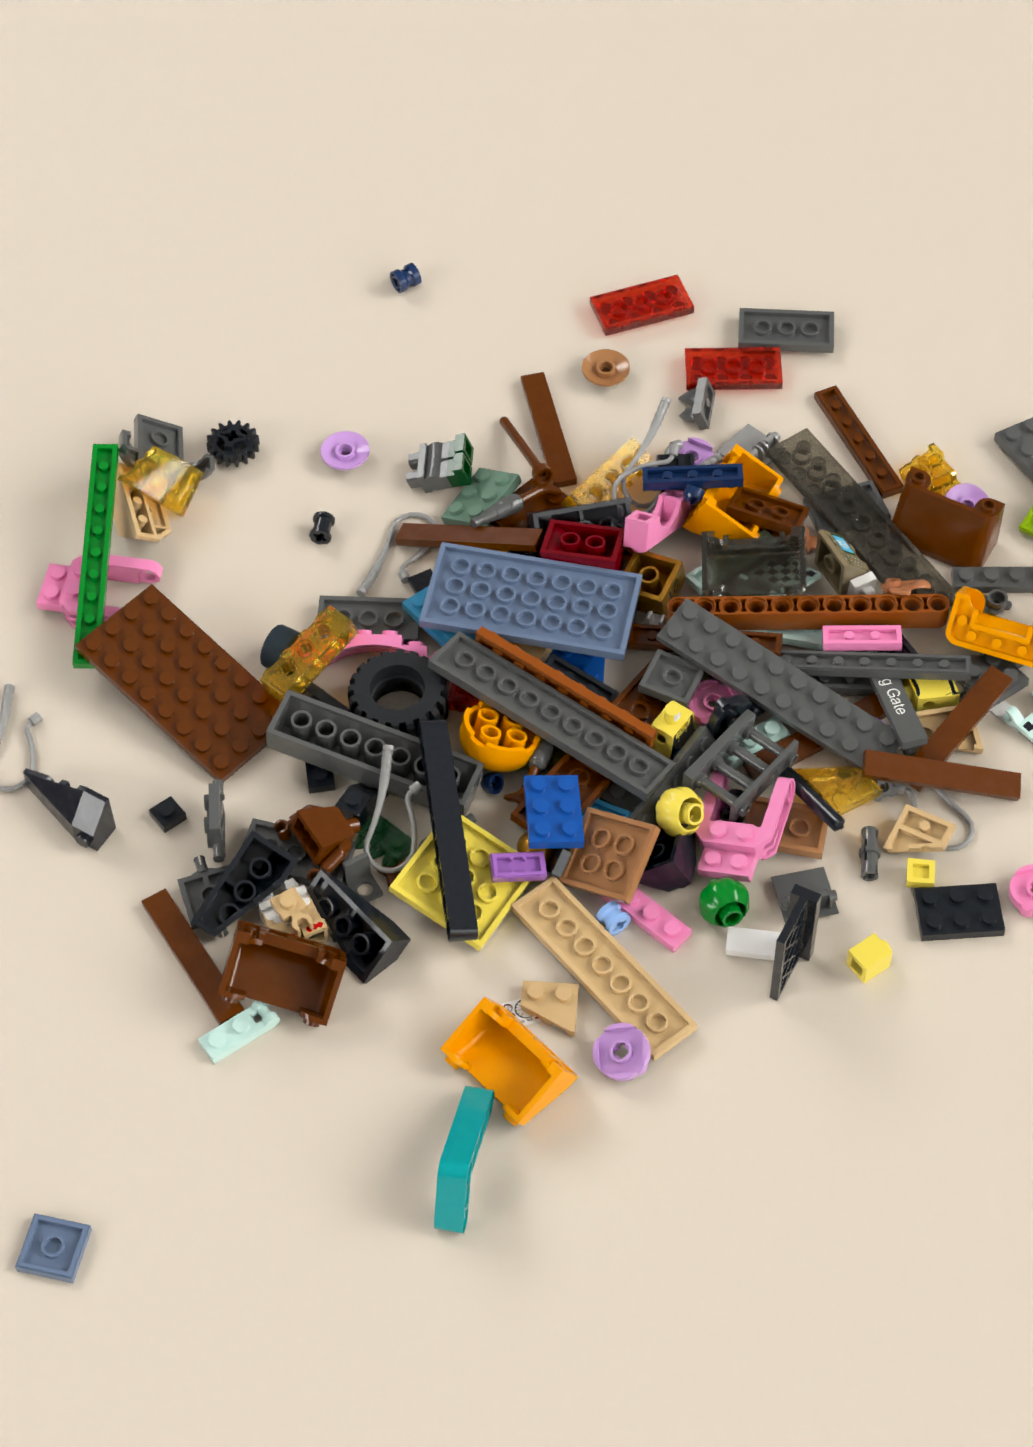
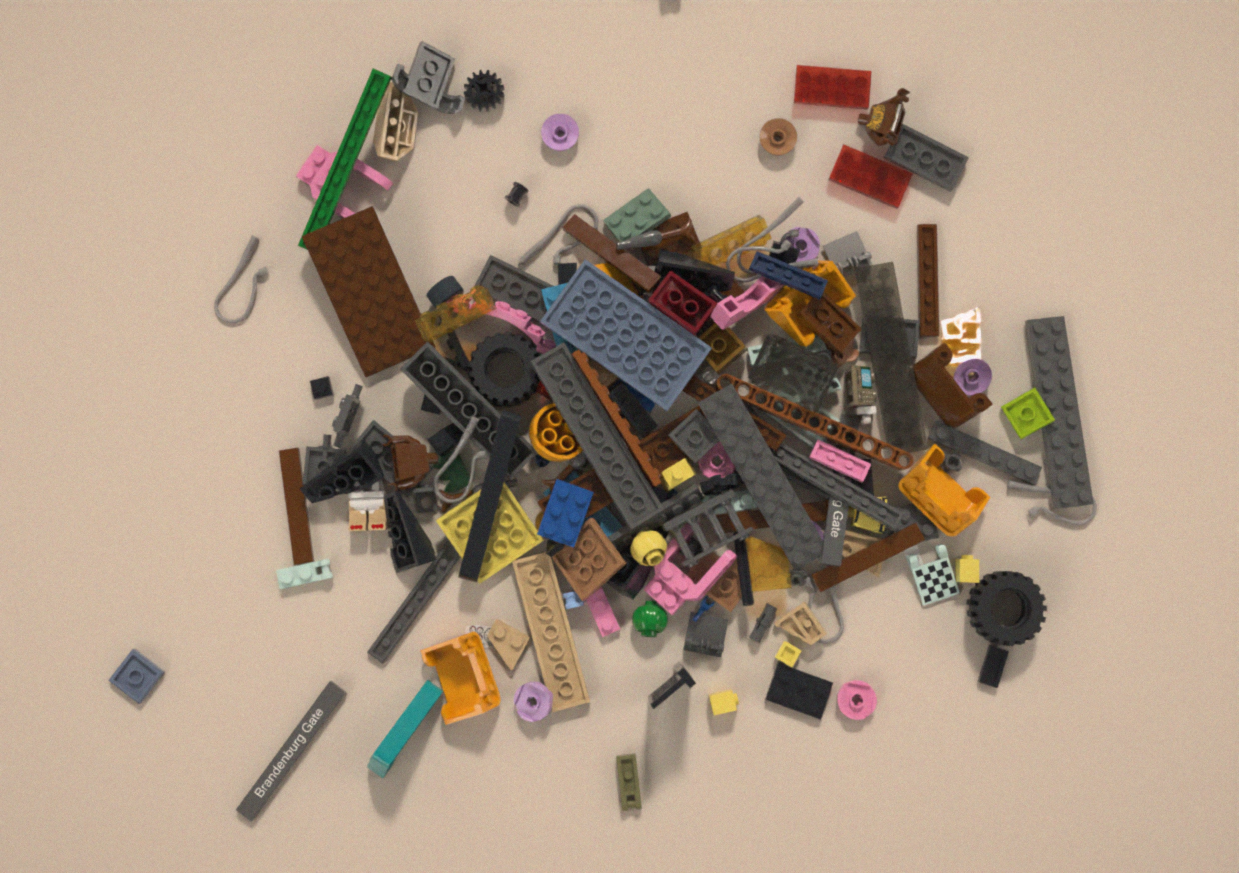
camera: 20 degrees right, 30 degrees up
black wedge [23,768,116,851] -> none
clear yellow slope [118,446,204,517] -> none
reddish brown windscreen [217,920,347,1027] -> none
tan plate [270,886,314,936] -> none
hips [406,433,474,493] -> none
medium lavender plate [489,851,547,883] -> none
reddish brown piece [500,416,554,485] -> none
reddish brown tile [521,372,577,488] -> none
dark grey tile [678,377,715,430] -> none
dark blue hinge [683,484,705,505] -> none
white tile [725,926,781,961] -> none
reddish brown tile [862,749,1021,801] -> none
nougat plate [880,578,931,595] -> none
none -> dark grey tile [236,681,346,822]
none -> dark grey tile [367,540,461,664]
none -> olive plate [616,753,642,811]
none -> blue hand [692,596,715,622]
none -> reddish brown torso [858,88,910,146]

